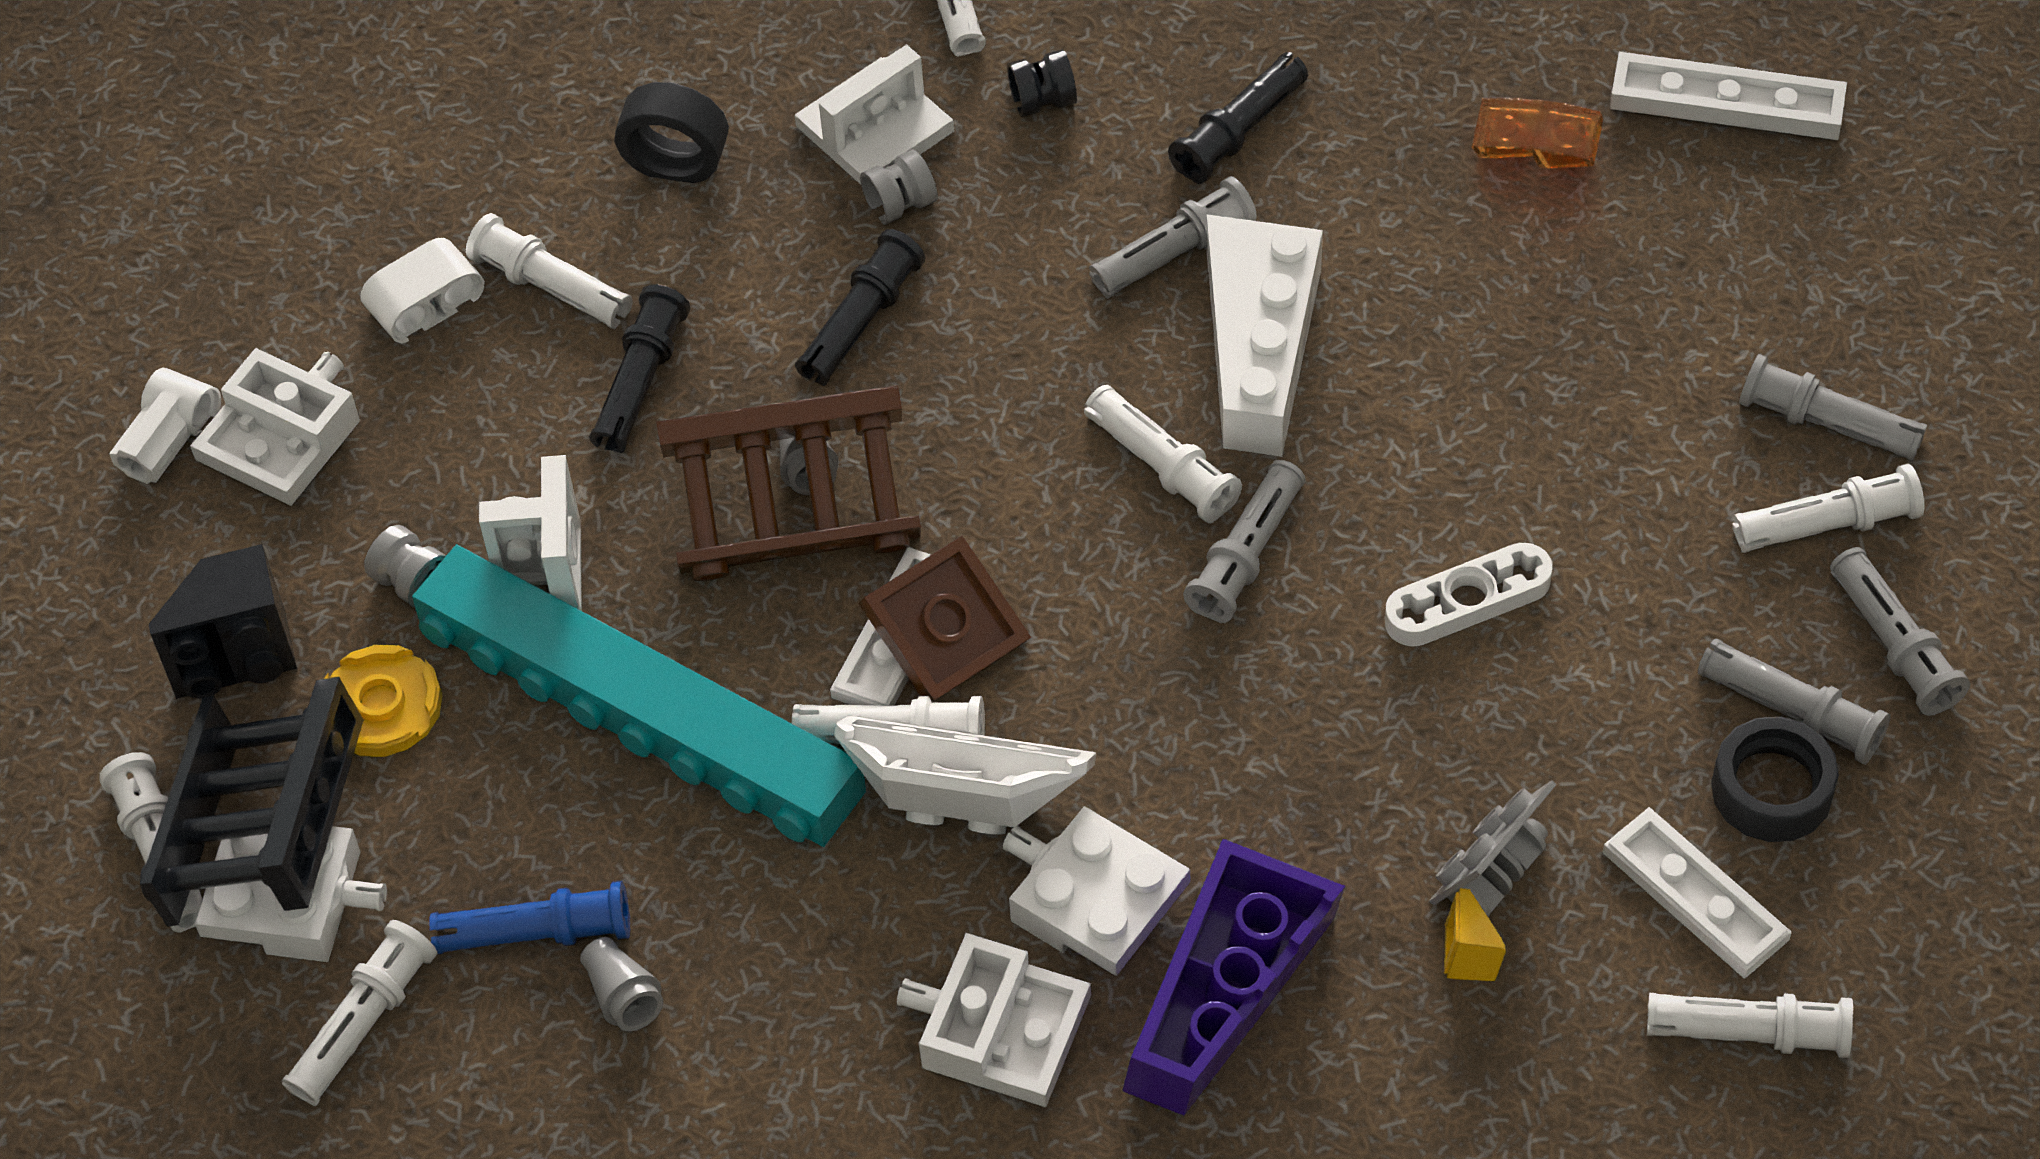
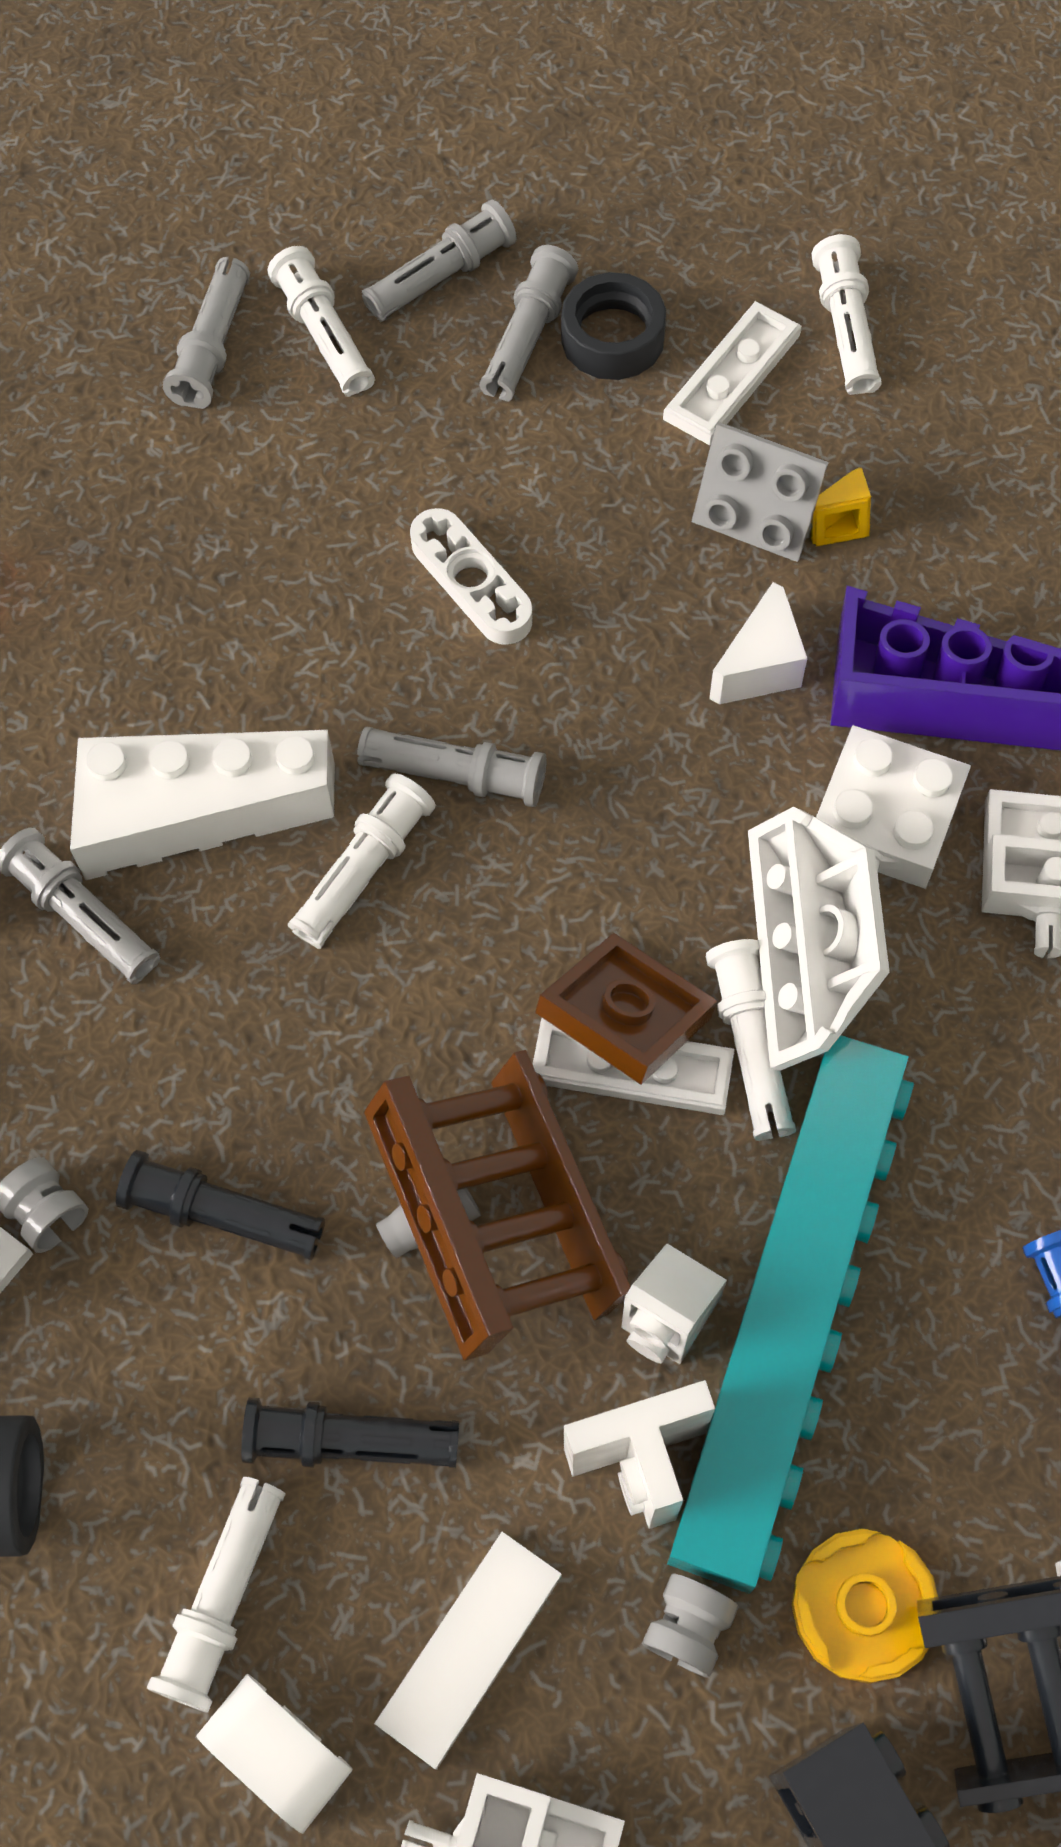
camera: 105 degrees left, 10 degrees up
none -> white tile [374,1532,562,1770]
none -> white slope [621,1244,727,1364]
none -> white slope [709,582,807,704]

